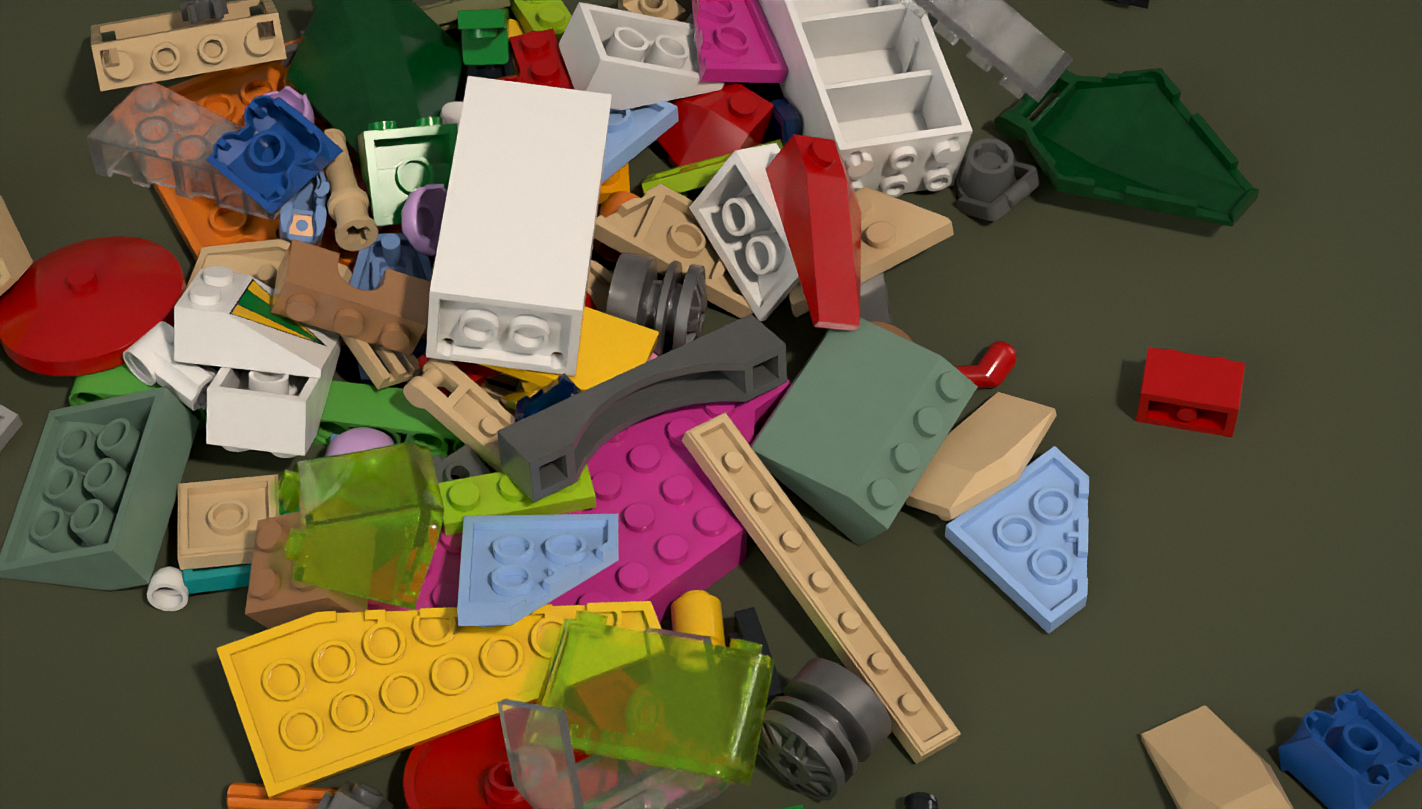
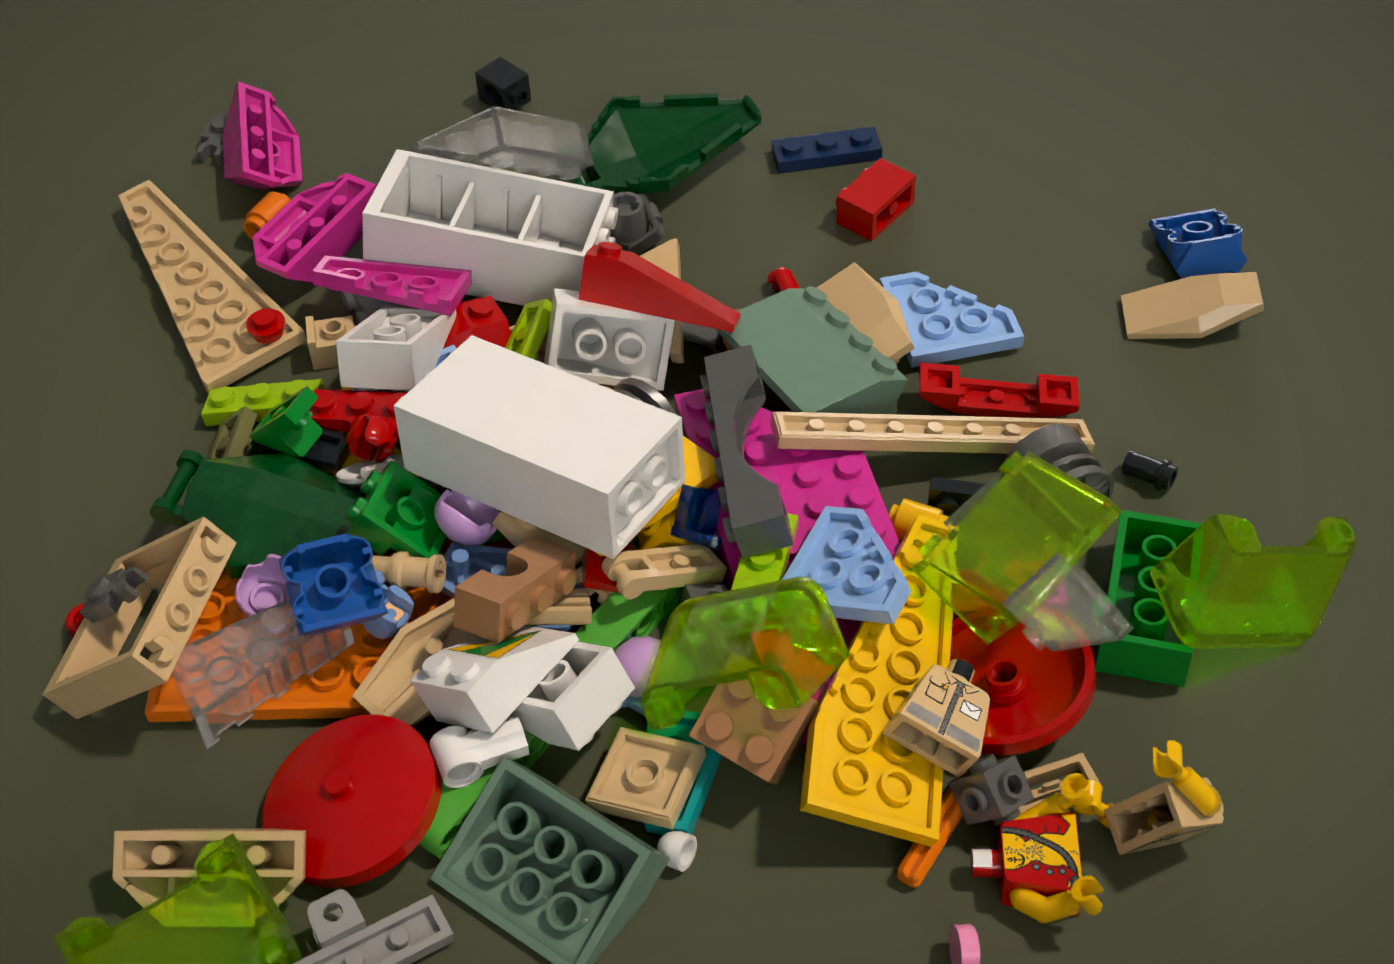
camera: 60 degrees left, 5 degrees down
dark blue tile [770,98,802,147] -> none
none -> dark blue plate [772,126,883,174]
none -> tan torso [882,659,990,777]
none -> red slope [919,363,1080,418]

